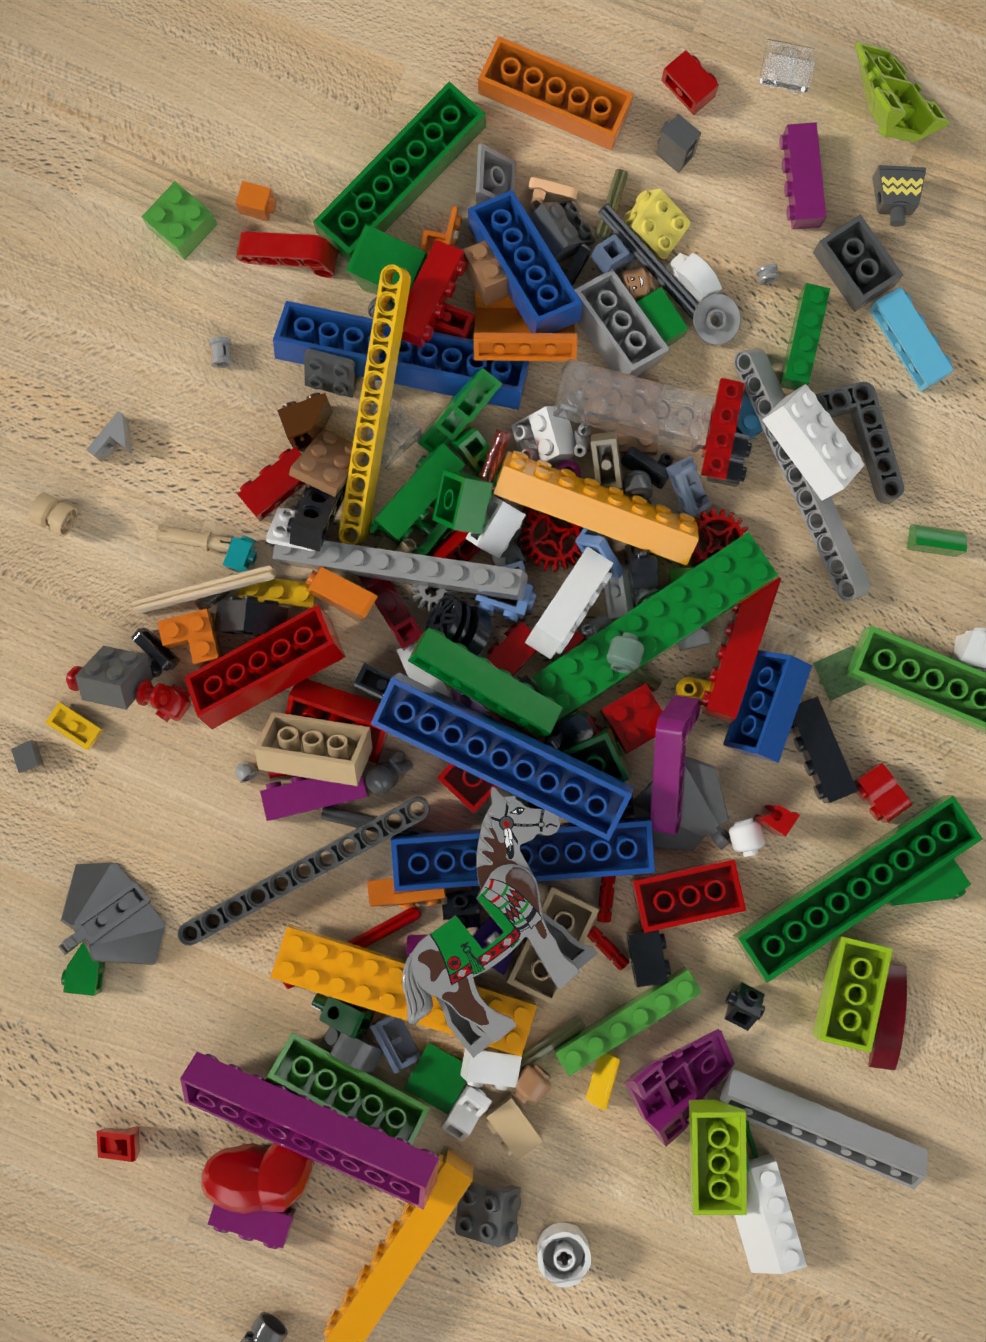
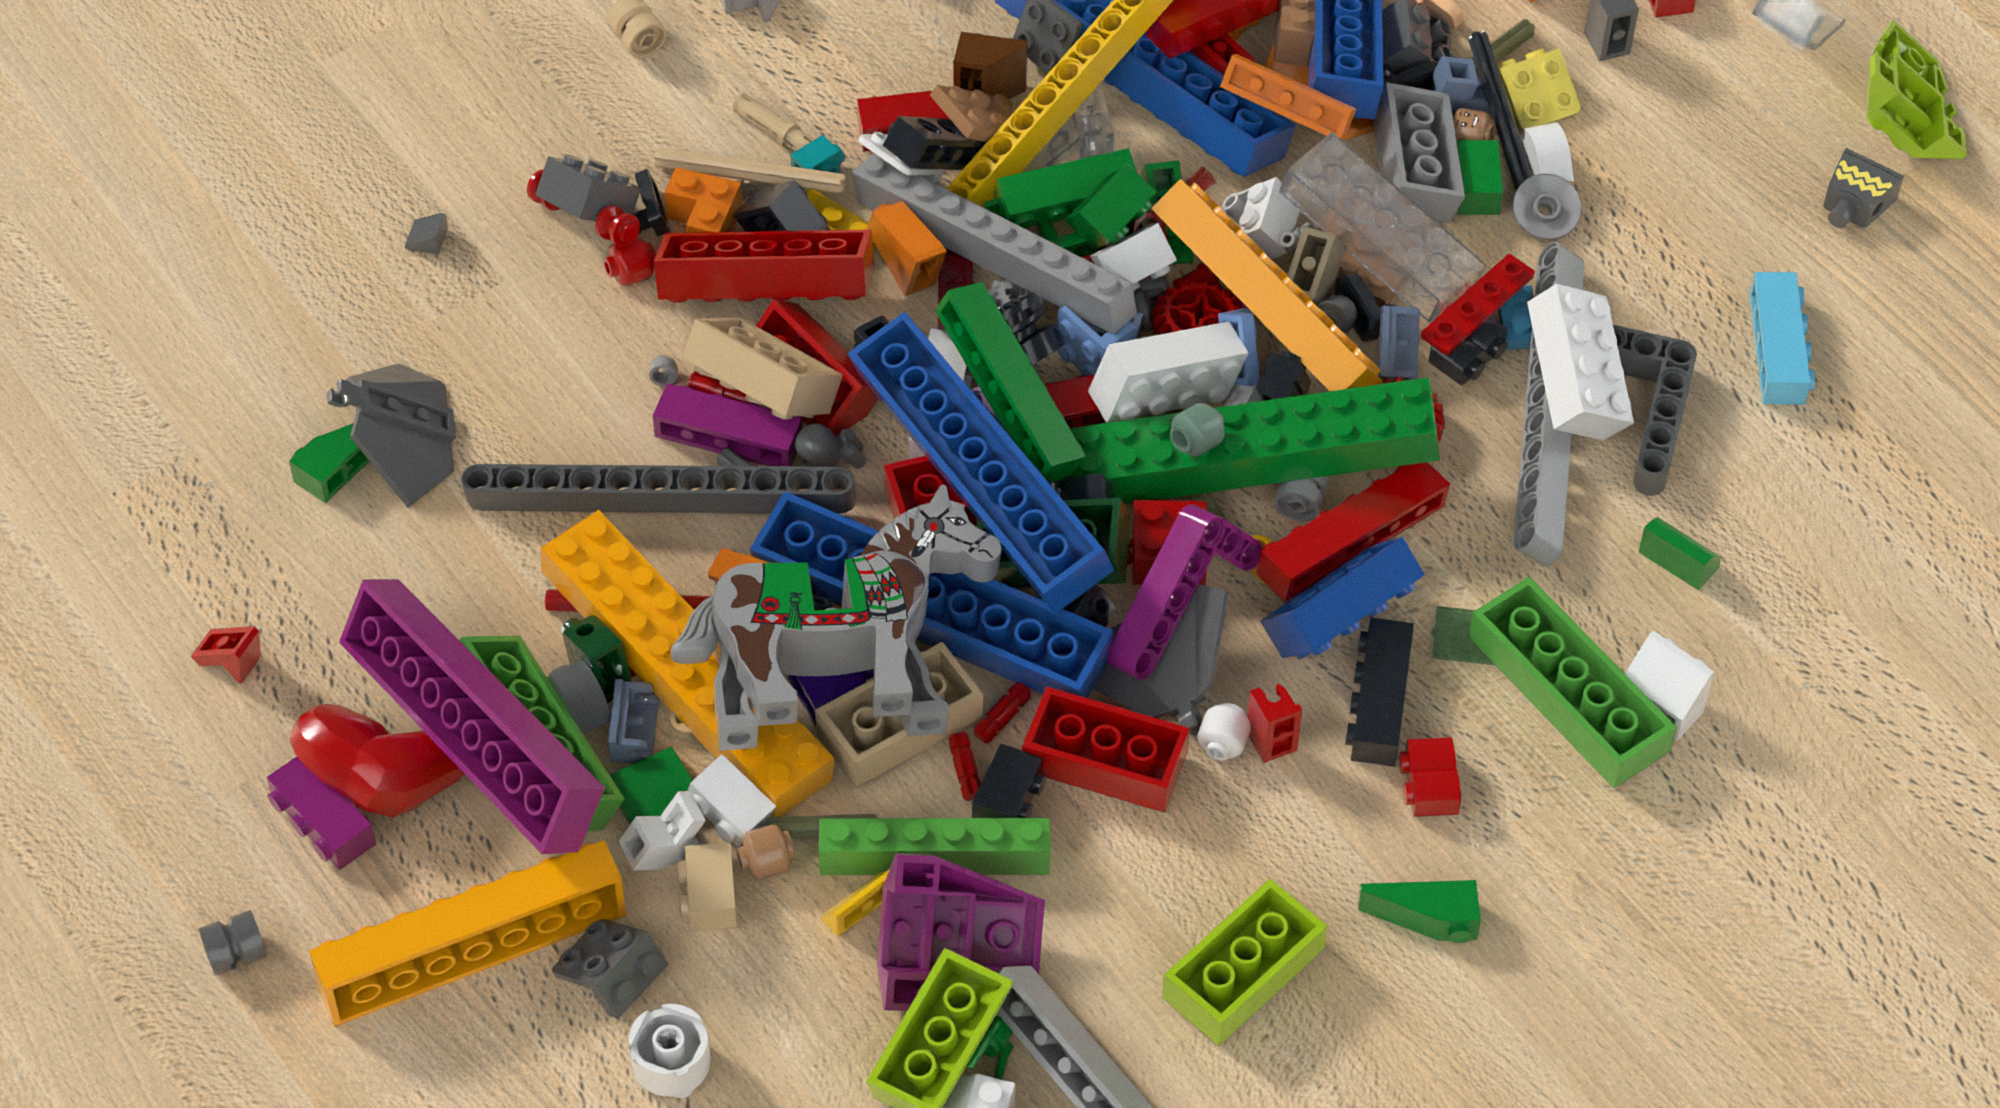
camera: 30 degrees right, 30 degrees down
yellow plate [45,702,104,751] -> none
green slope [417,367,502,453] -> none
black brick [725,982,765,1031] -> none
green brick [733,795,983,983] -> none
light grey bush [755,264,780,285] -> none
magenta brick [779,122,826,229] -> none
green brick [779,283,831,390] -> none
dark grey brick [813,214,903,312] -> none
dark red slope [868,964,907,1070] -> none

